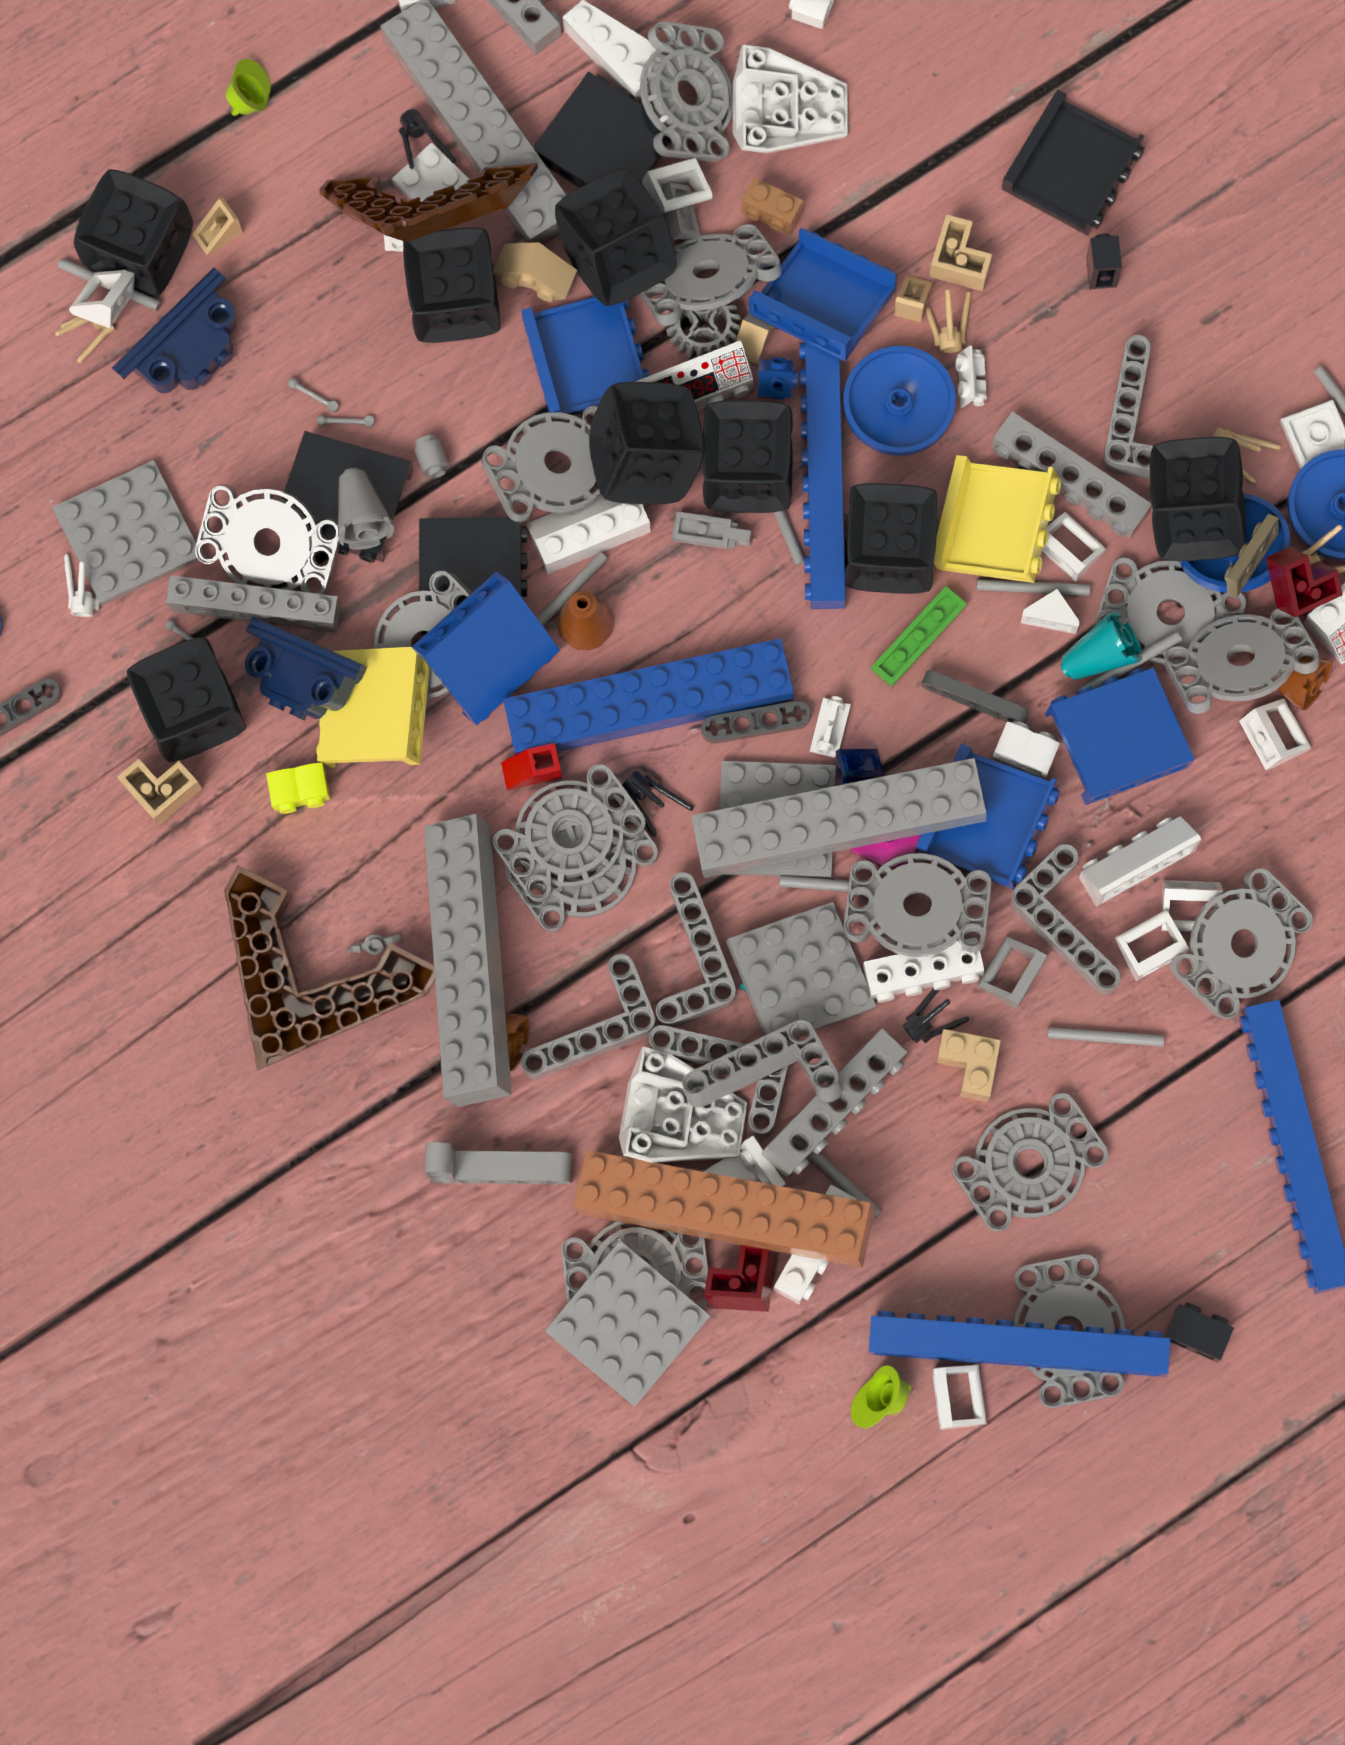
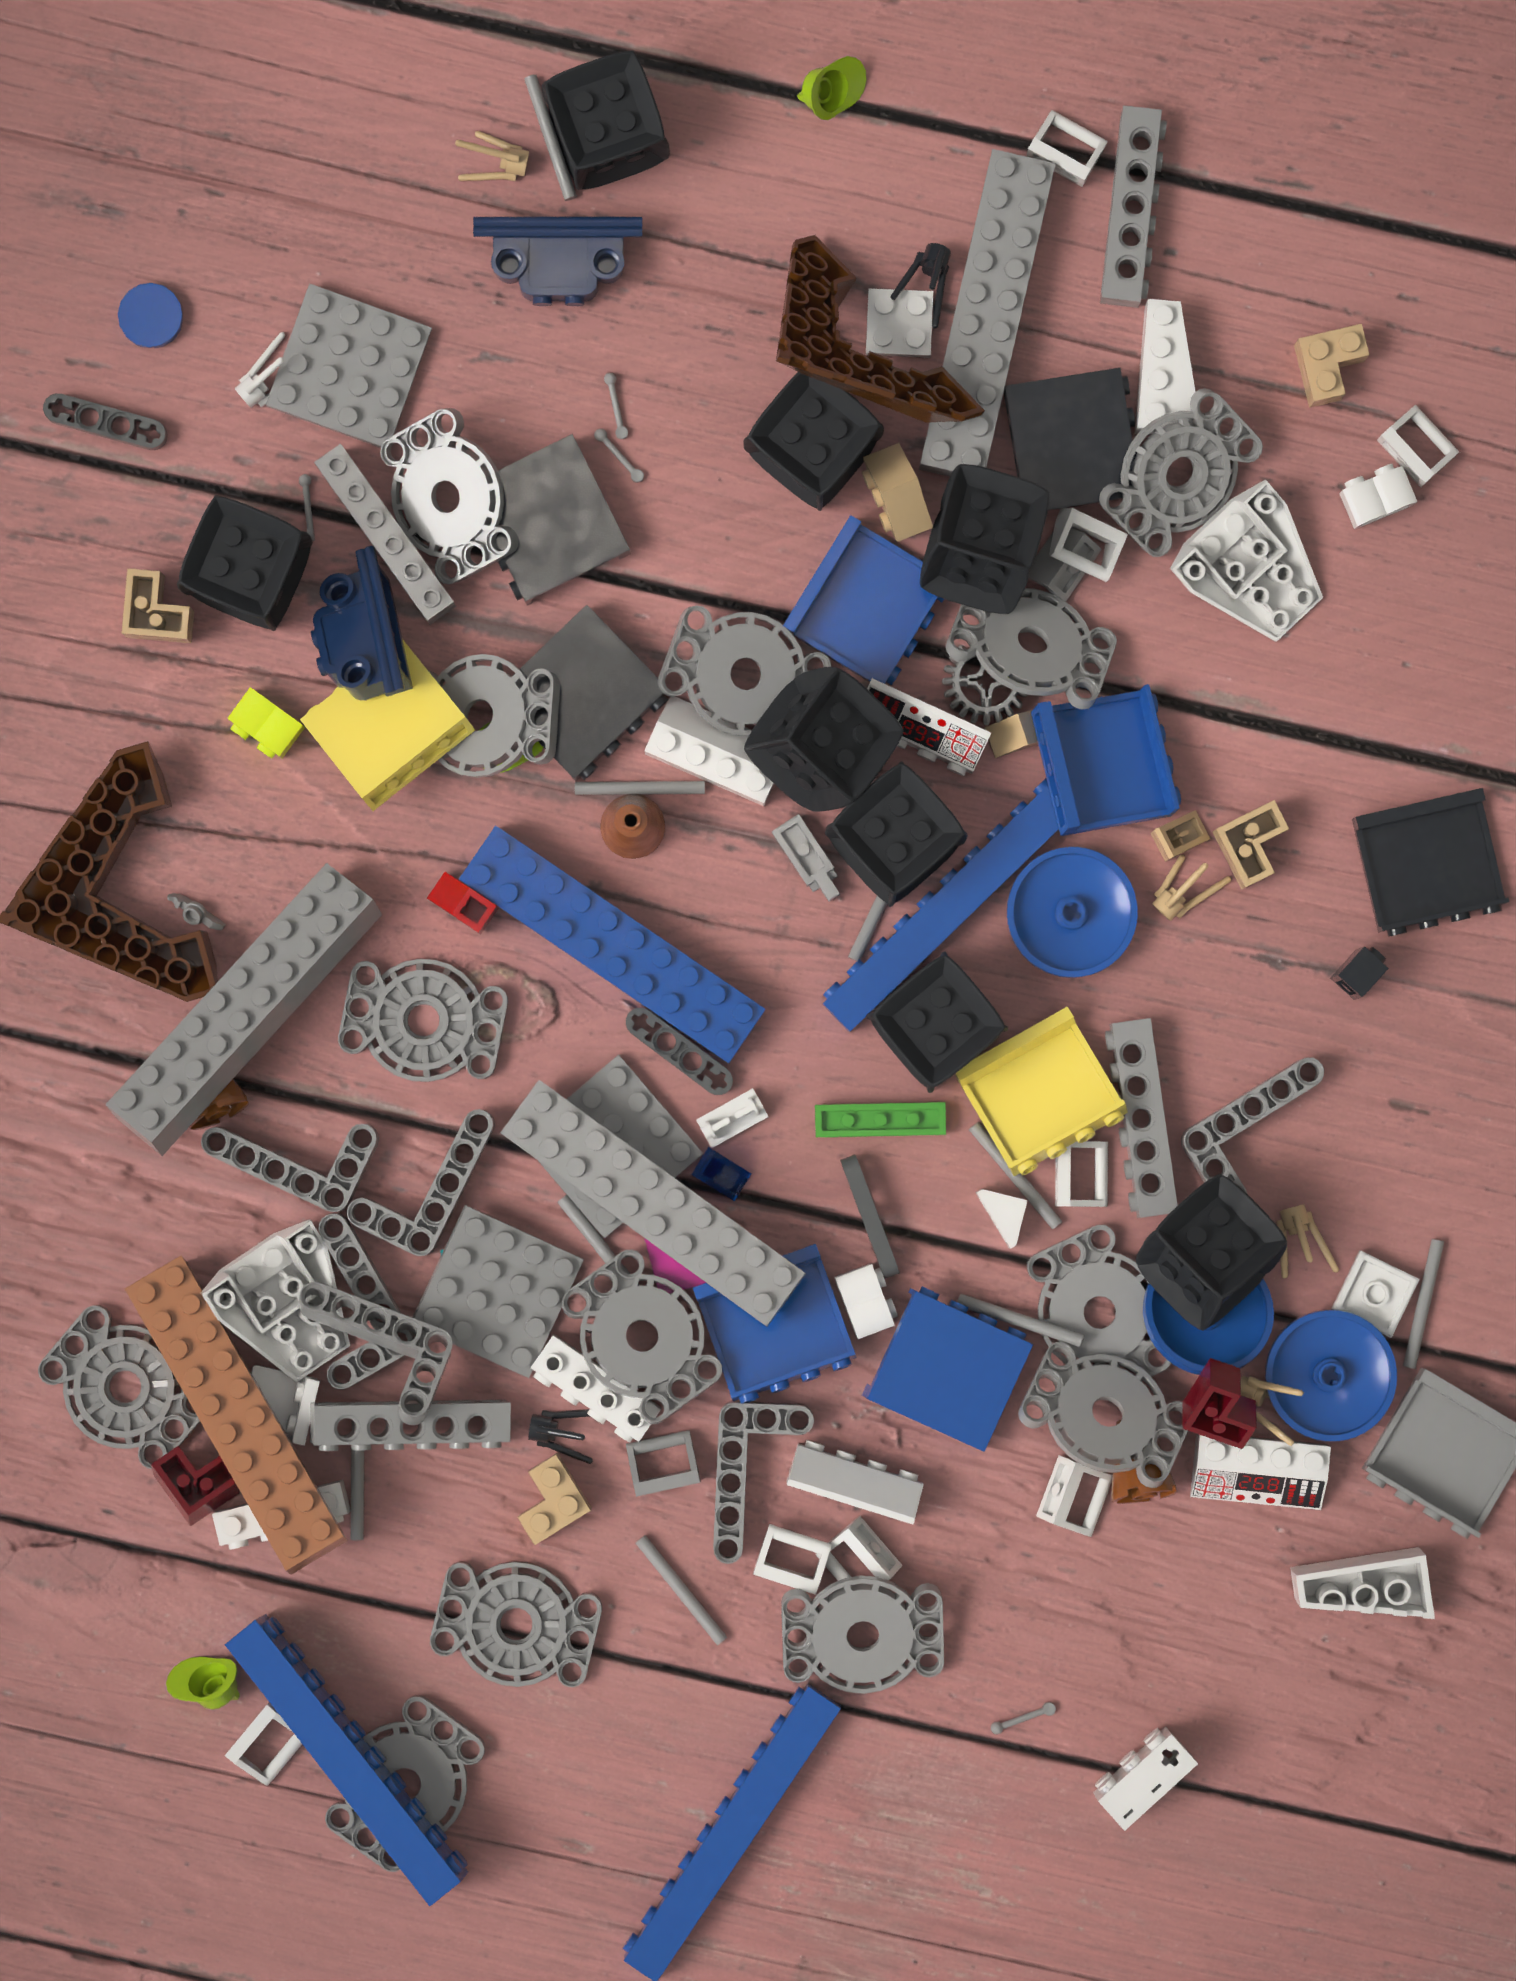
camera: 40 degrees right, 10 degrees up
white tile [69,270,135,328] -> none
tan slope [192,198,243,255] -> none
light grey cone [338,468,395,550] -> none
blue panel [412,572,560,726] -> none
light grey brick [414,435,449,479] -> none
light grey beam [424,1142,572,1184] -> none
light grey piece [493,764,646,902] -> none
light grey plate [545,1240,711,1407] -> none
black plant [622,771,693,836] -> none
medium nougat brick [741,177,803,236] -> none
blue brick [758,357,798,400] -> none
white hinge [955,346,987,408] -> none
teal cone [1060,610,1142,680] -> none
black brick [1164,1302,1234,1363] -> none
dark tan plate [1225,514,1279,597] -> none

